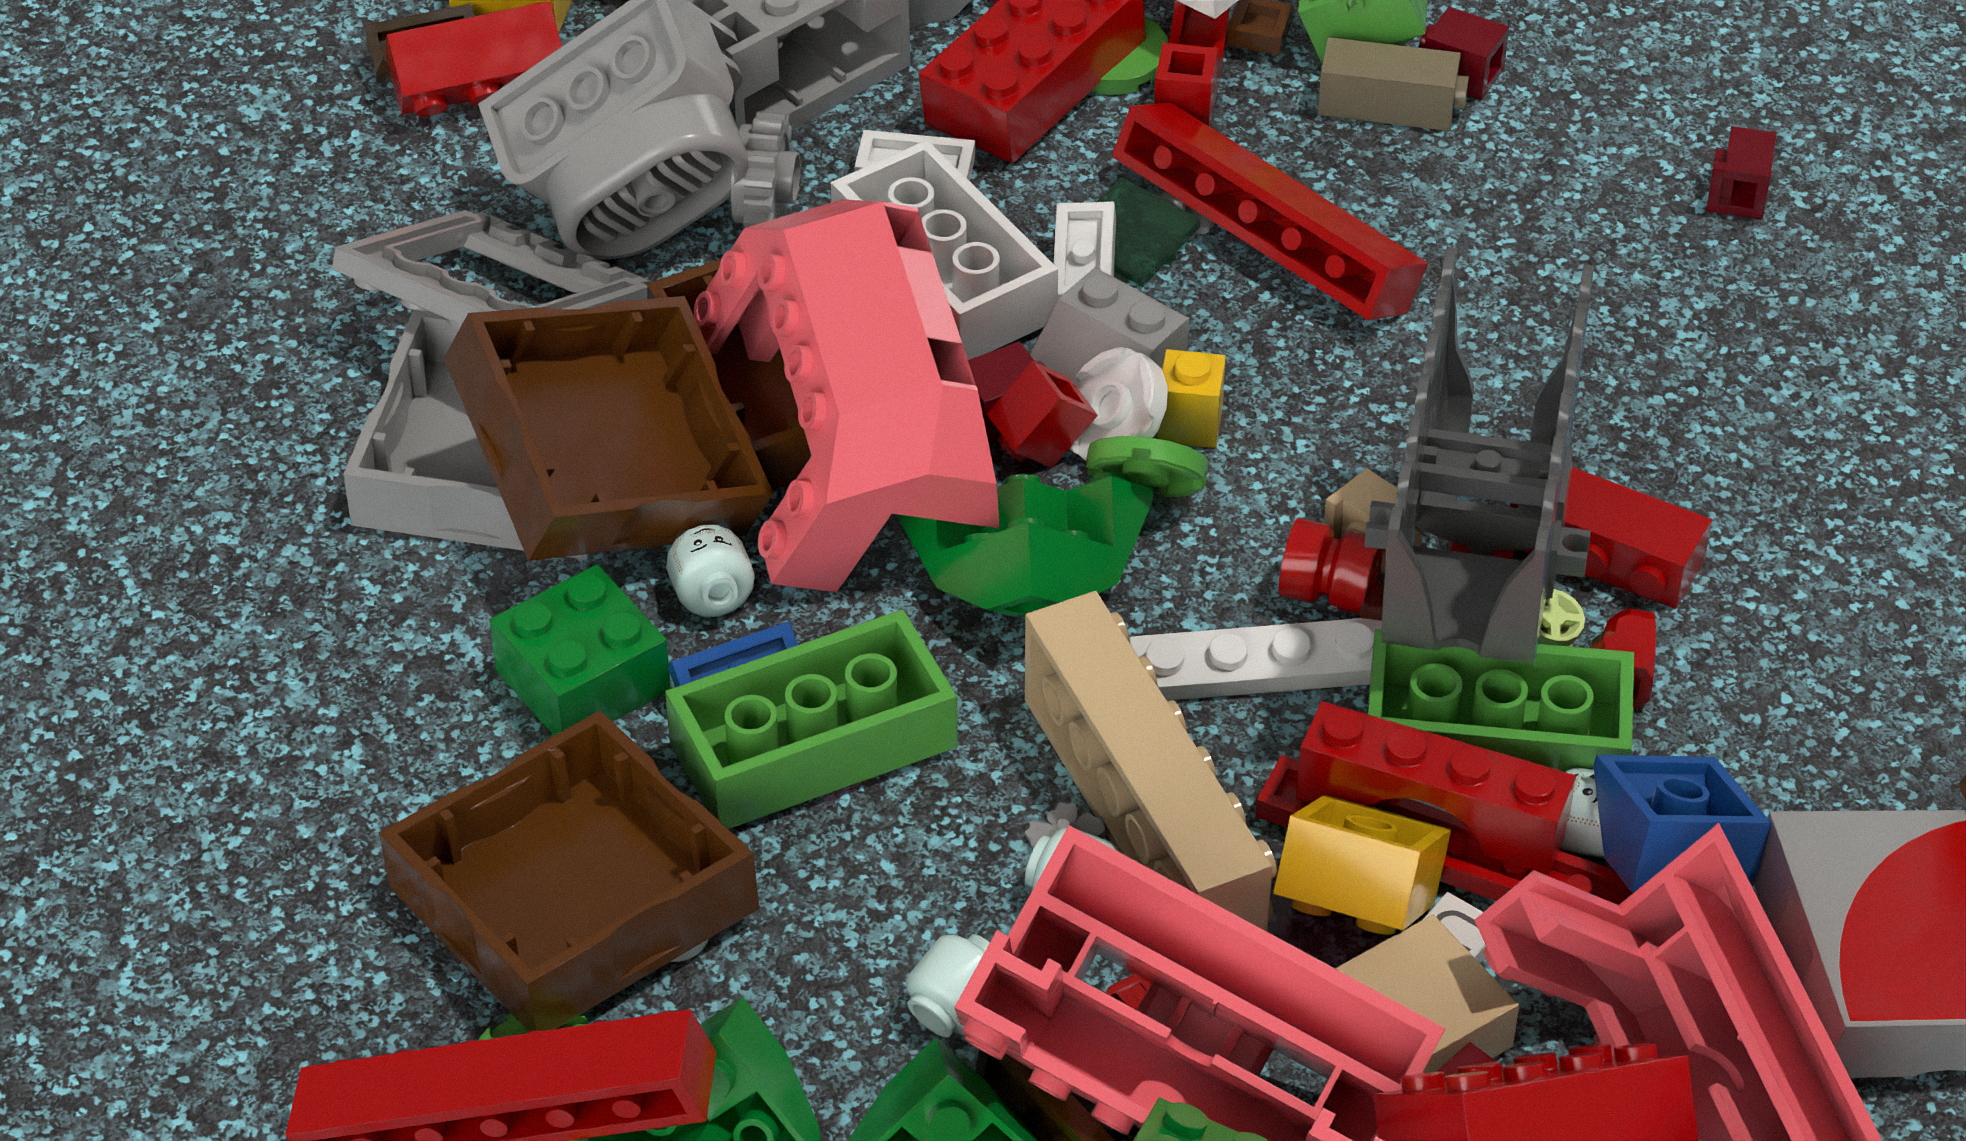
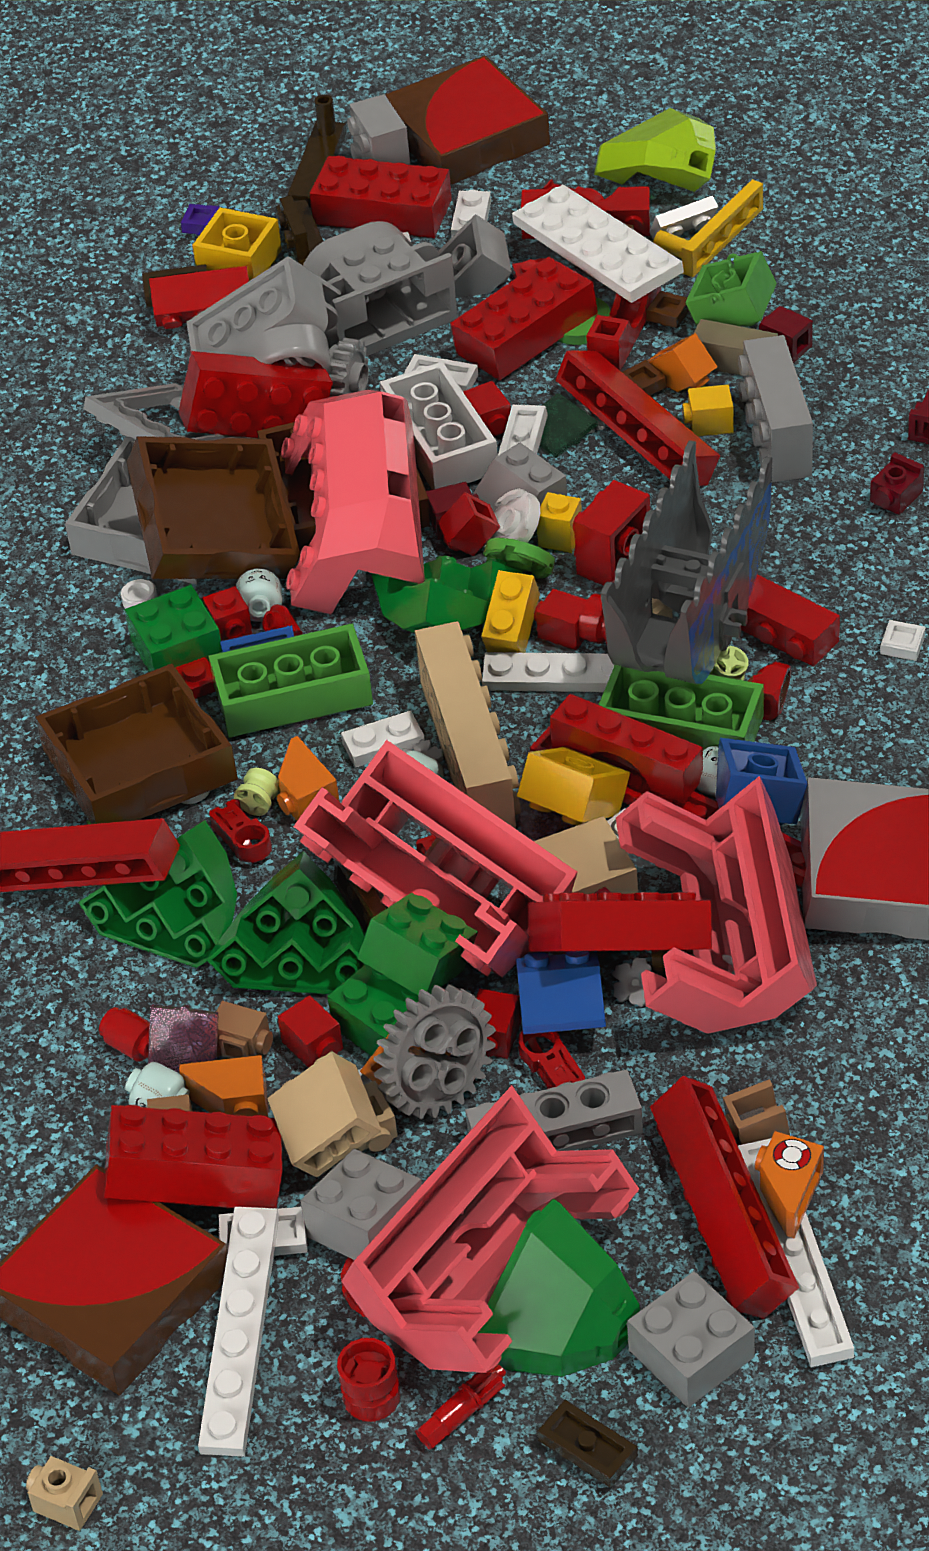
camera: 15 degrees right, 0 degrees up
none -> white tile [121,579,158,609]
none -> red plate [175,657,215,699]
none -> red brick [178,351,333,438]
none -> red brick [202,586,253,641]
none -> red piece [209,799,272,863]
none -> yellowish green wheel [234,767,280,816]
none -> red plate [262,604,303,636]
none -> orange slope [277,736,339,821]
none -> white plate [341,710,424,768]
none -> red brick [463,381,511,437]
none -> yellow brick [481,570,540,653]
none -> red brick [534,589,587,651]
none -> red brick [572,480,650,586]
none -> reddish brown plate [622,360,666,396]
none -> orange slope [647,333,718,392]
none -> yellow brick [682,384,734,437]
none -> light grey brick [738,335,813,482]
none -> dark red brick [870,452,924,515]
none -> white tile [880,620,926,661]

